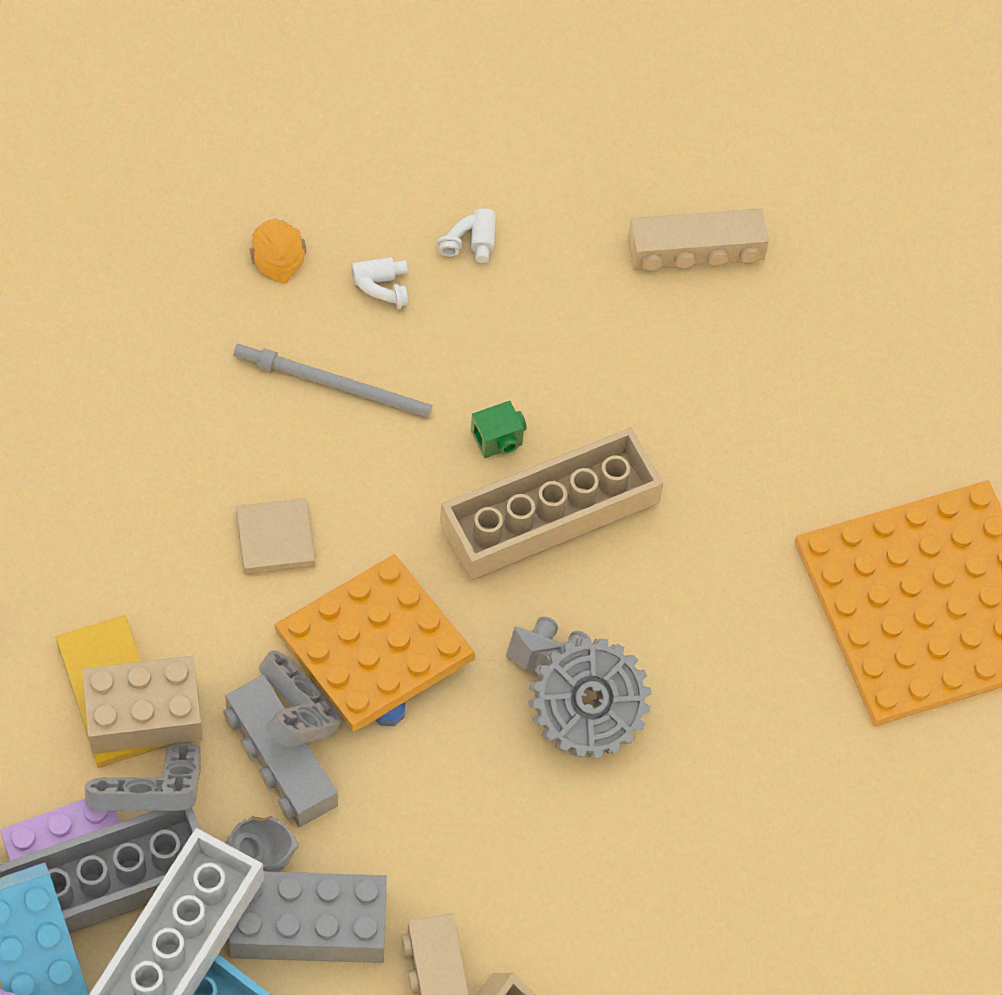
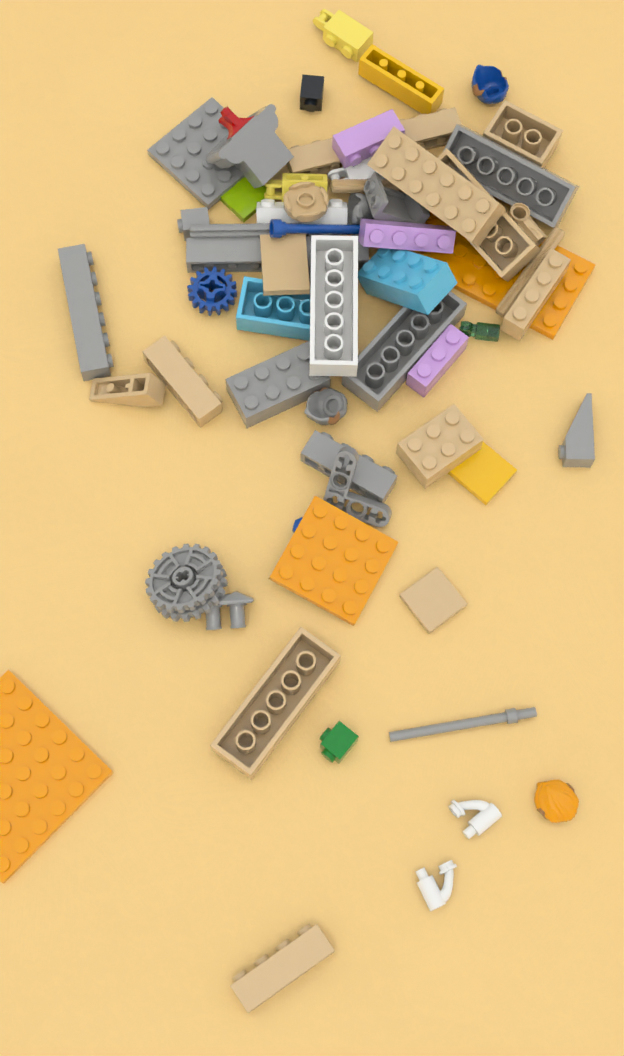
camera: 155 degrees right, 10 degrees up
light grey beam [85,743,201,811] -> none

